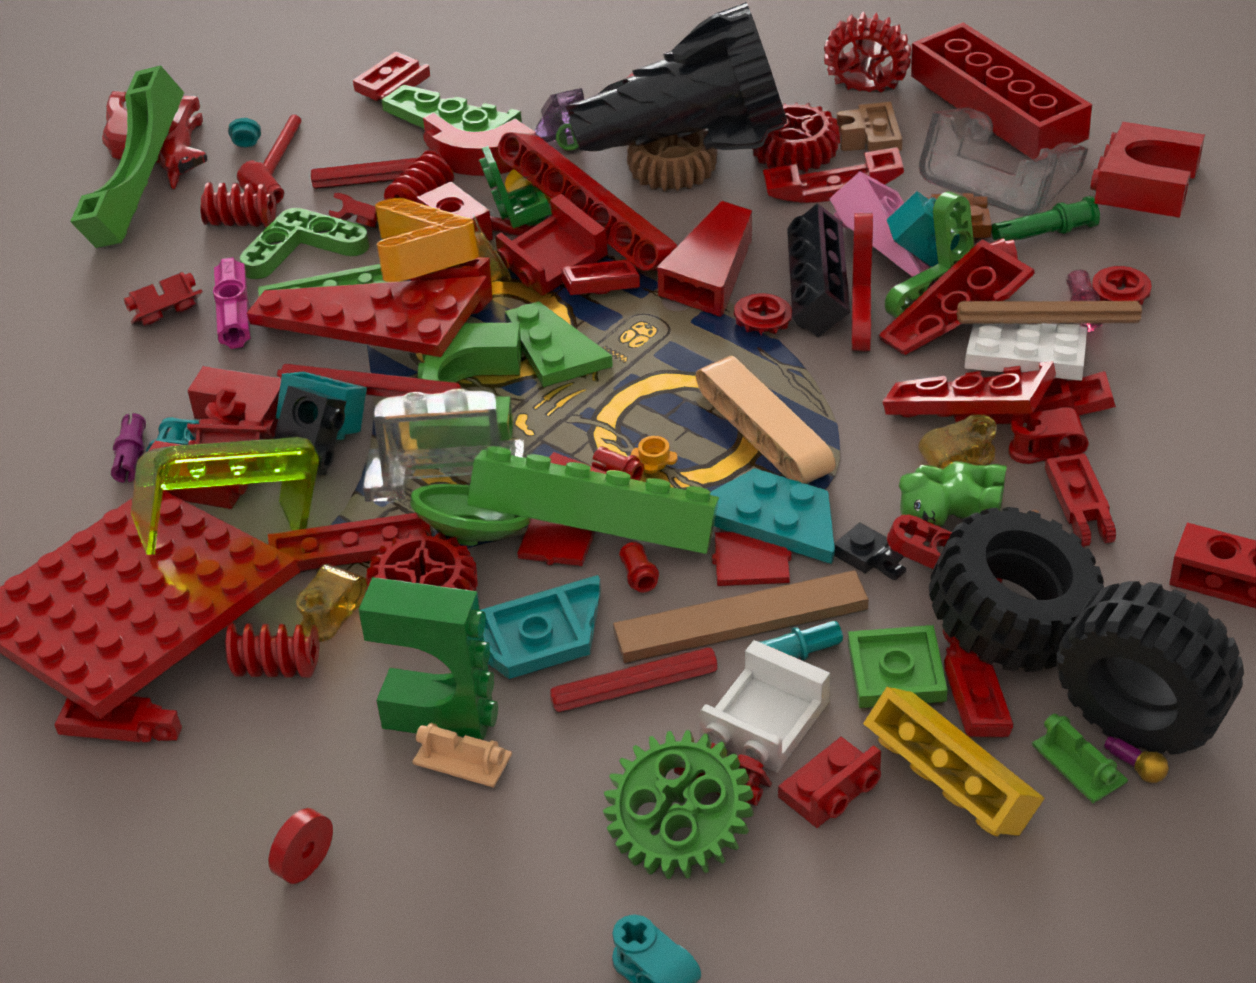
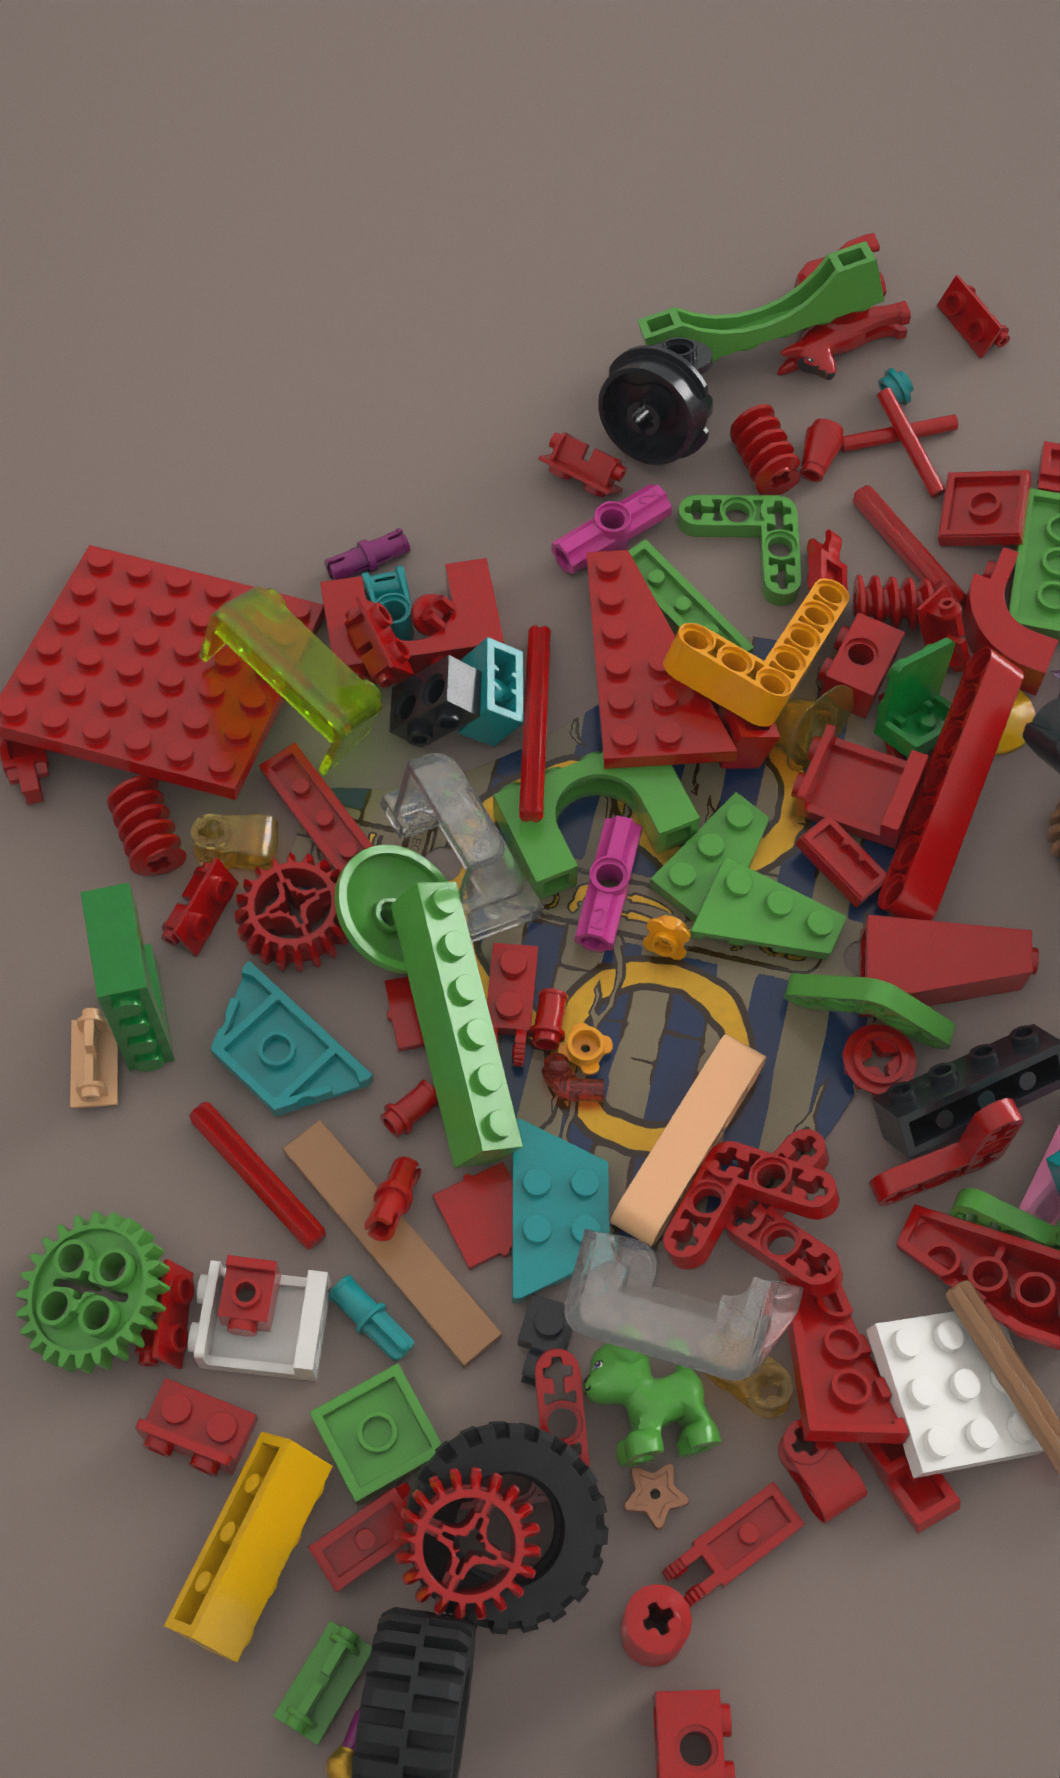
camera: 60 degrees right, 20 degrees up
none -> red hinge [161,858,239,957]
none -> red brick [217,1255,281,1337]
none -> red pin [364,1156,422,1242]
none -> red gear [394,1467,541,1620]
none -> clear red arm [541,1053,604,1102]
none -> clear windscreen [564,1229,804,1381]
none -> dark pink piece [574,815,642,953]
none -> black piece [598,337,713,465]
none -> red piece [620,1584,692,1667]
none -> light orange plate [643,915,691,960]
none -> red beam [663,1141,840,1270]
none -> bright green wing [689,857,847,960]
none -> red beam [725,1129,844,1297]
none -> bright green beam [784,973,956,1049]
none -> red bar [877,388,945,498]
none -> red hinge [916,584,971,673]
none -> red hinge [937,275,1010,358]
none -> red plate [938,470,1032,546]

